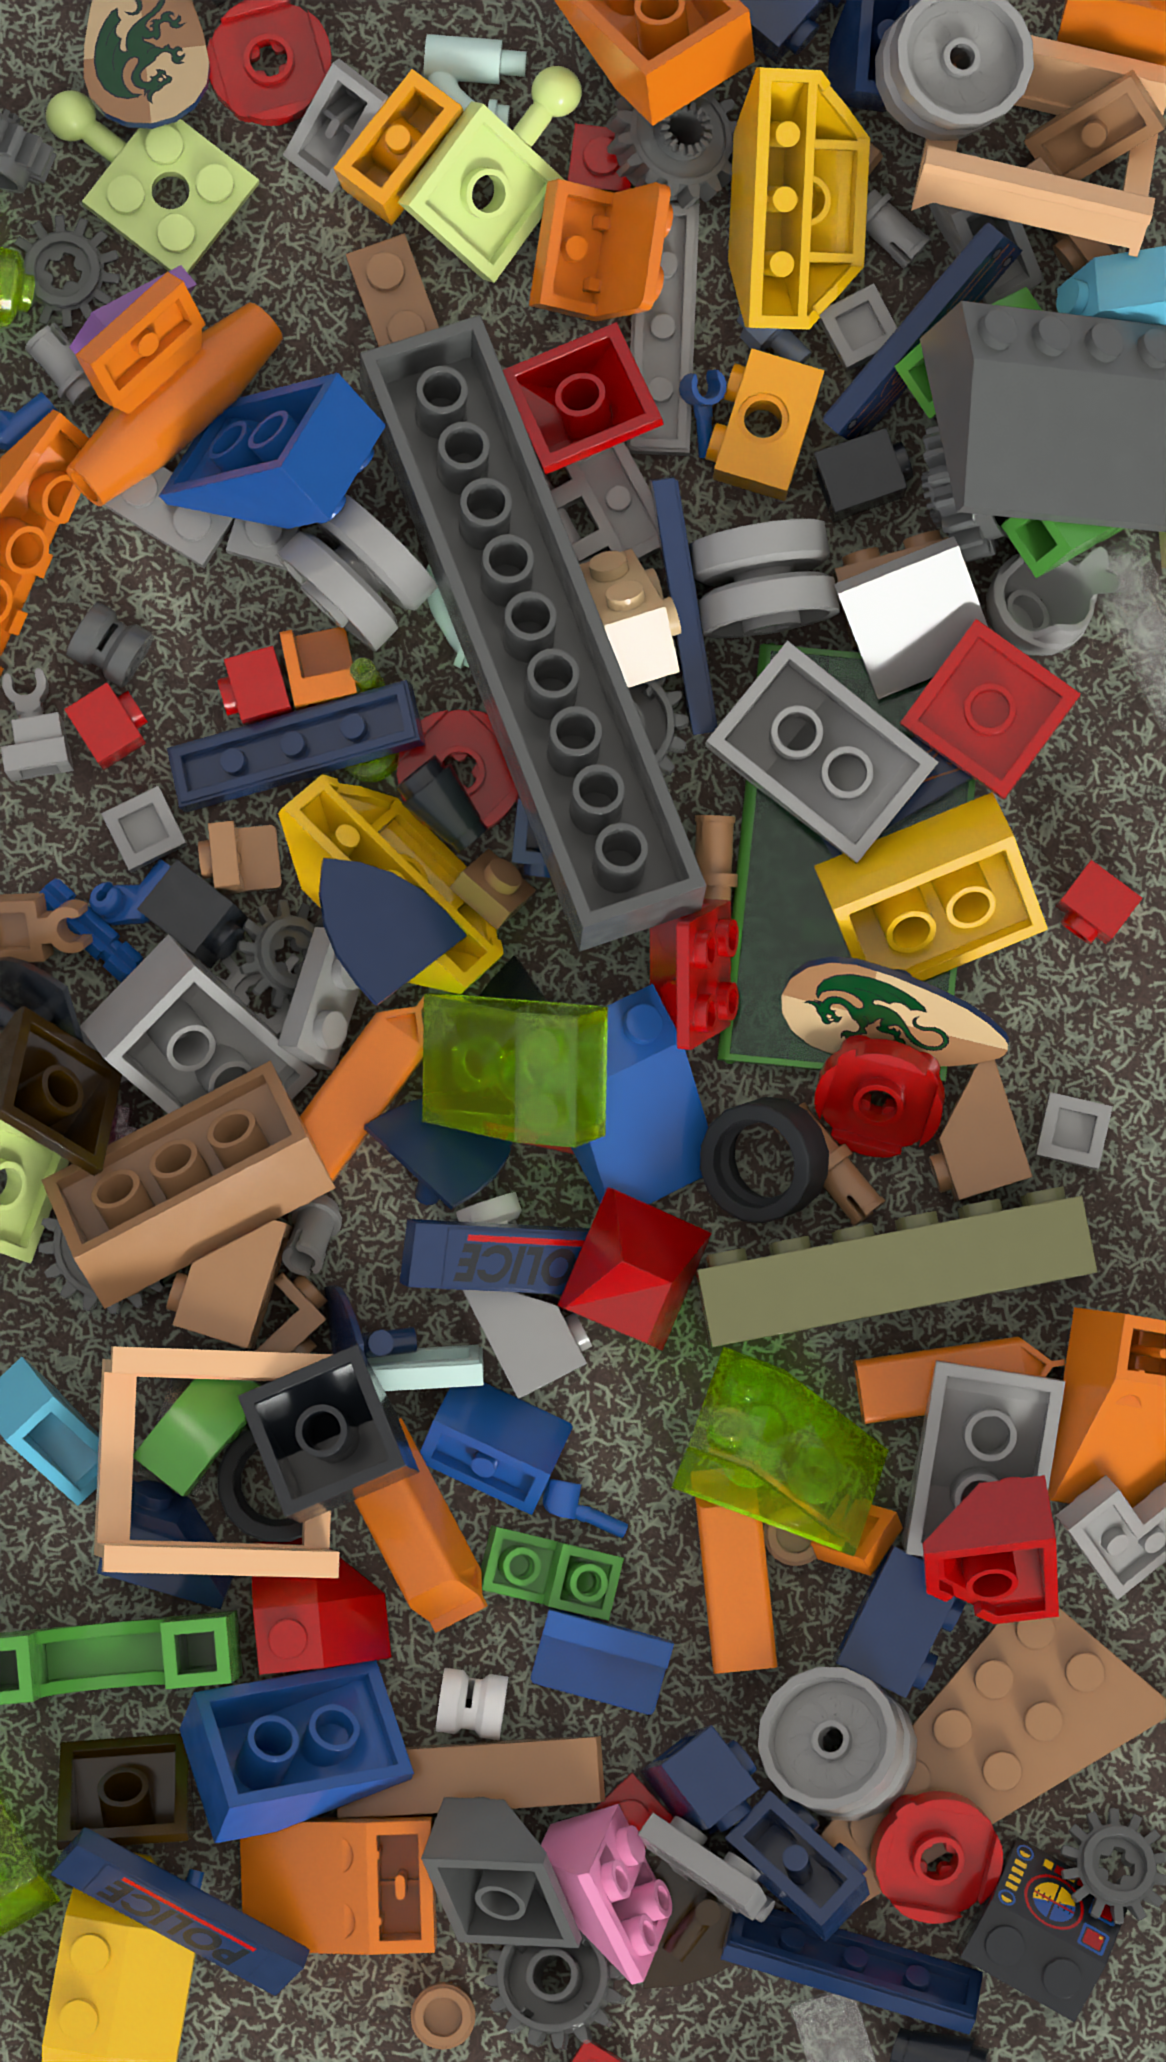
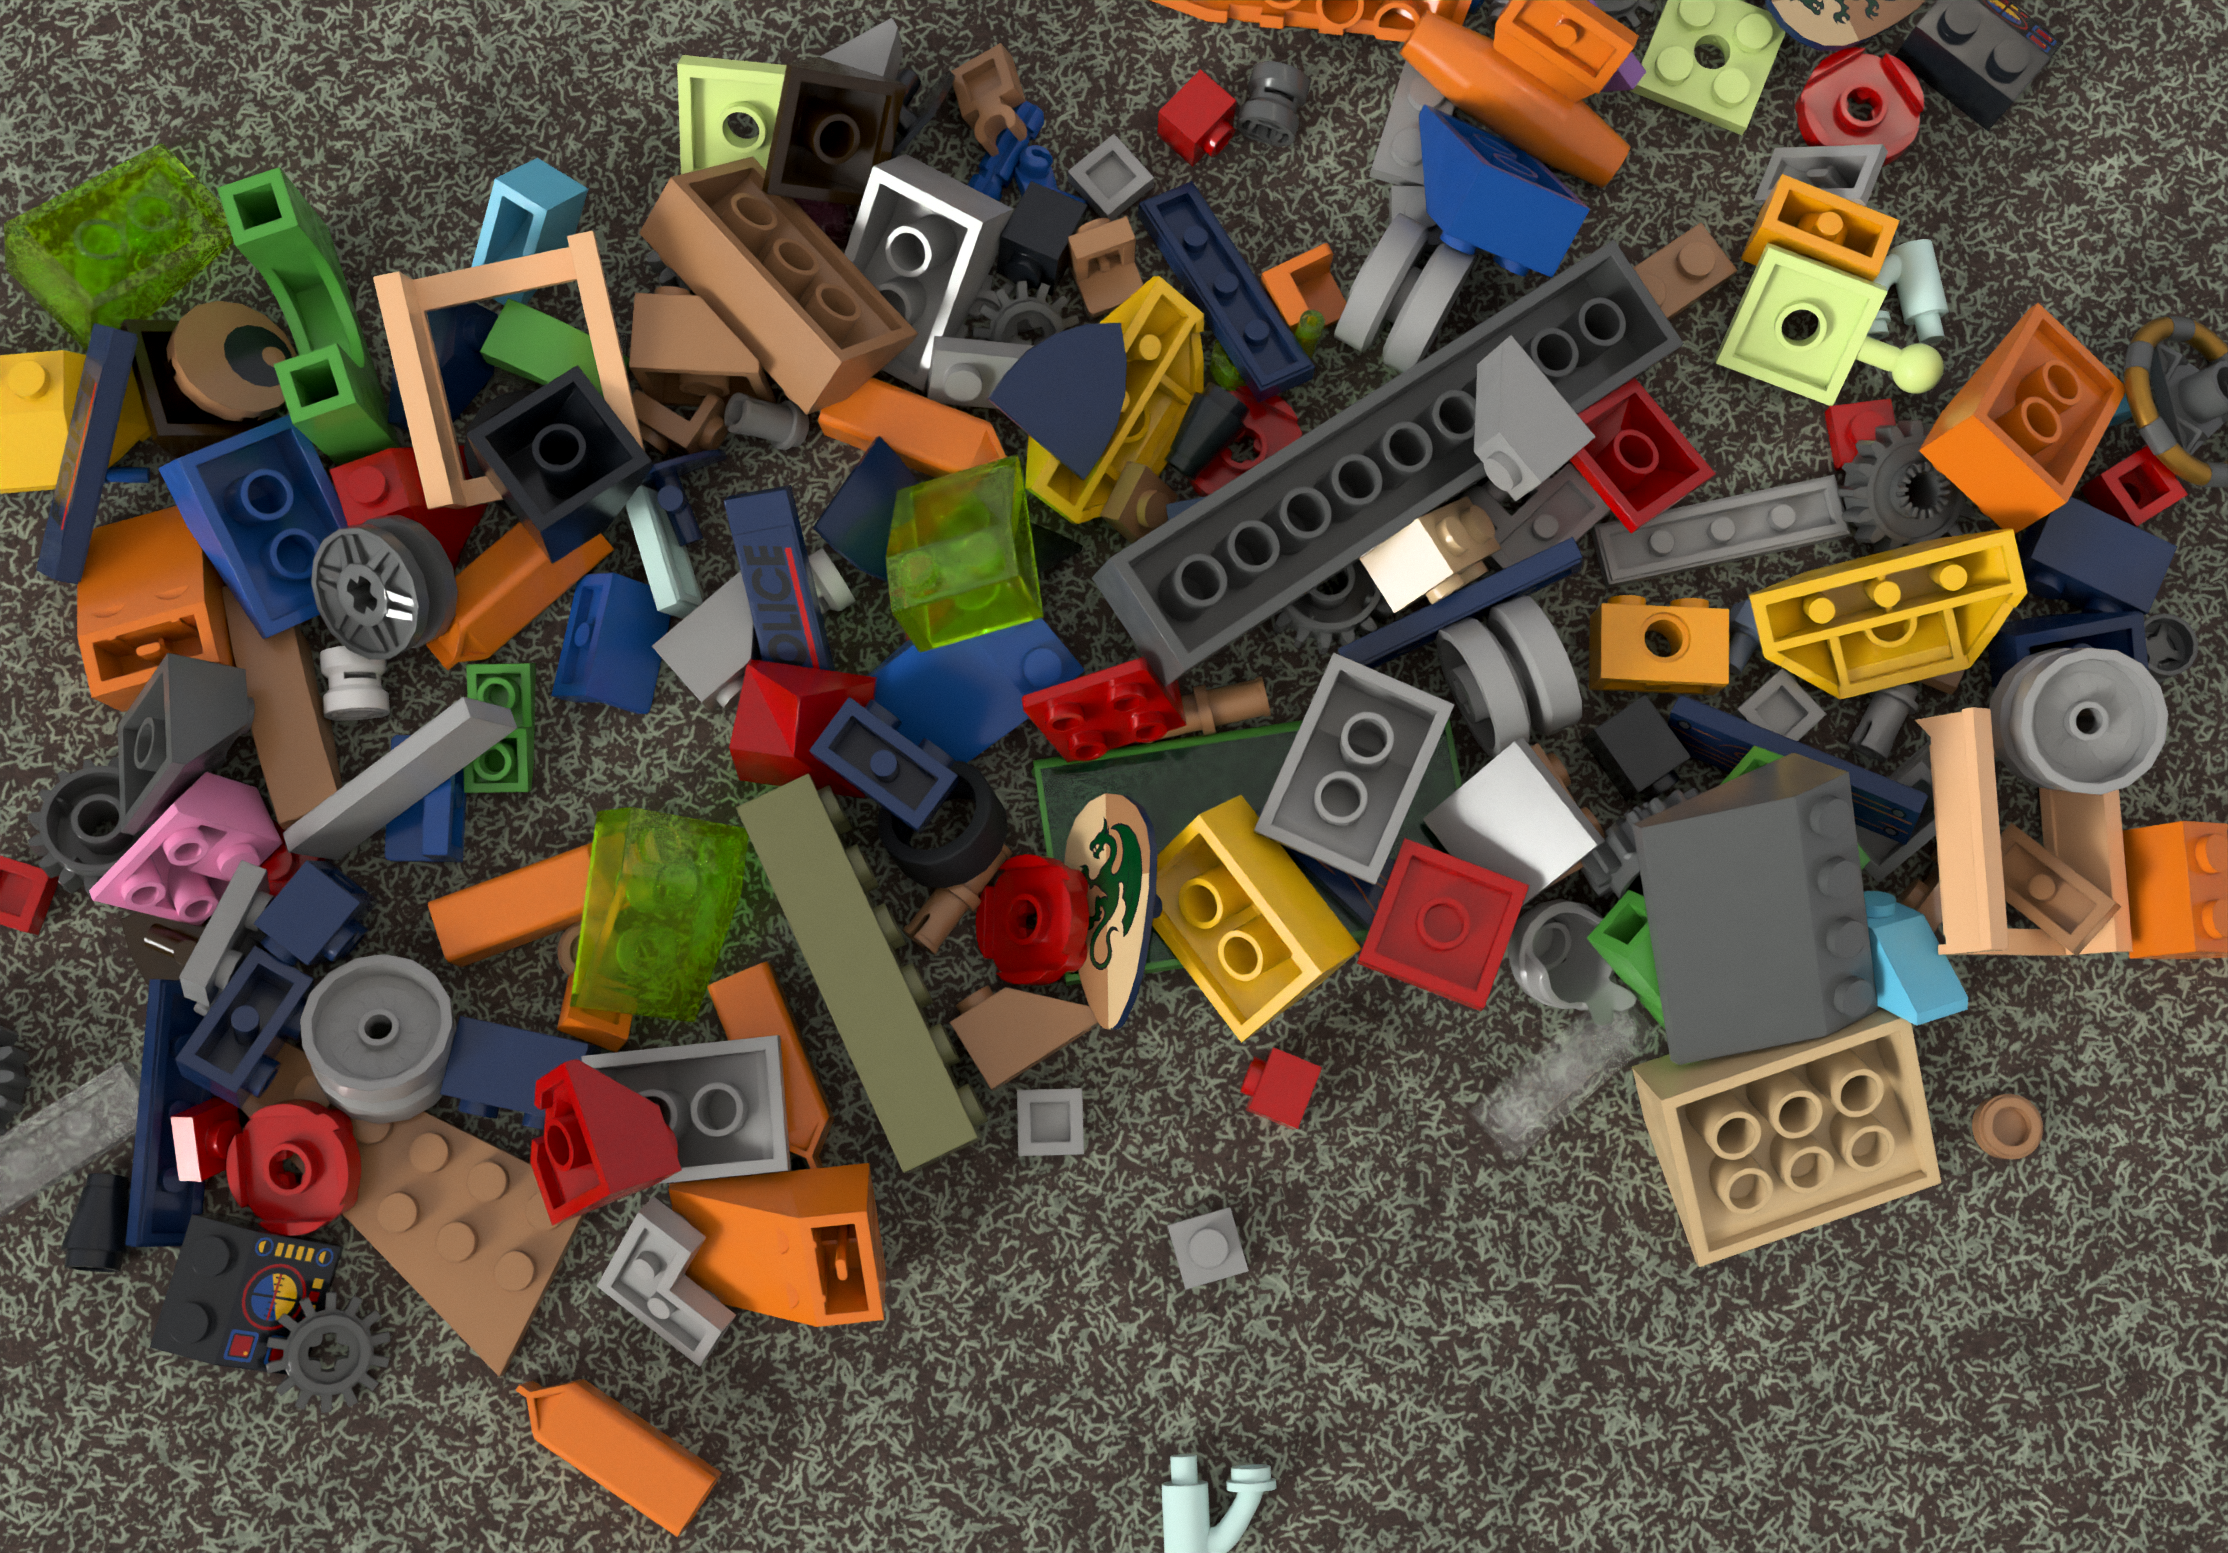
camera: 70 degrees right, 5 degrees down
light grey piece [1,668,74,782] -> none
red plate [217,645,293,726] -> none
medium nougat tile [411,1982,476,2050] -> none
orange bracket [529,179,673,321] -> none
blue hand [543,1479,628,1539] -> none
blue hand [679,369,726,458] -> none
none -> medium nougat tile [166,301,297,422]
none -> red plate [171,1097,242,1182]
none -> light grey tile [283,697,517,860]
none -> dark grey wheel [311,515,458,660]
none -> dark blue brick [809,697,959,834]
none -> light grey slope [1474,335,1595,502]

